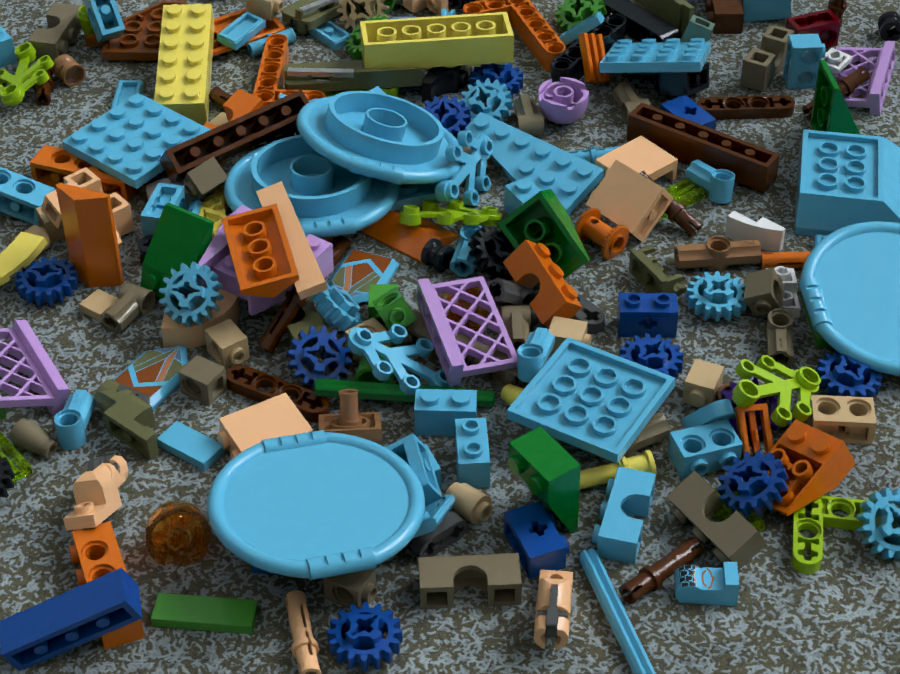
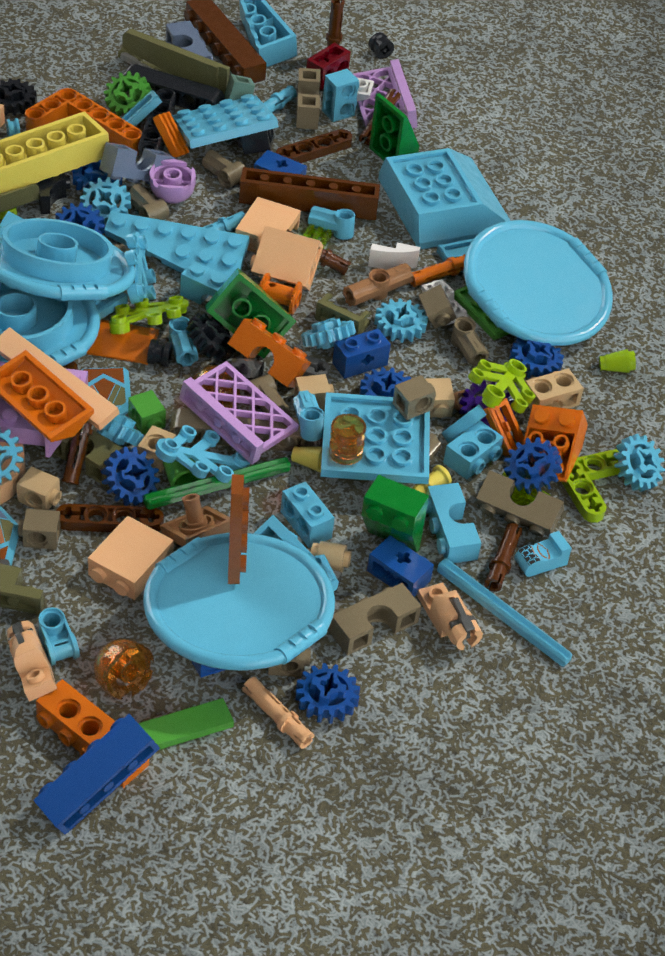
camera: 35 degrees left, 5 degrees up
medium azure tile [157,421,225,471] -> none
bright green brick [372,287,417,330] -> none
medium azure brick [414,389,477,436] -> none
none -> medium azure piece [38,607,80,666]
none -> sand blue arch [99,142,175,184]
none -> dark orange wing [228,474,250,584]
none -> medium azure pin [264,85,297,113]
none -> medium azure gear [301,318,356,349]
none -> clear orange wheel [329,414,366,465]
none -> dark tan brick [393,375,436,420]

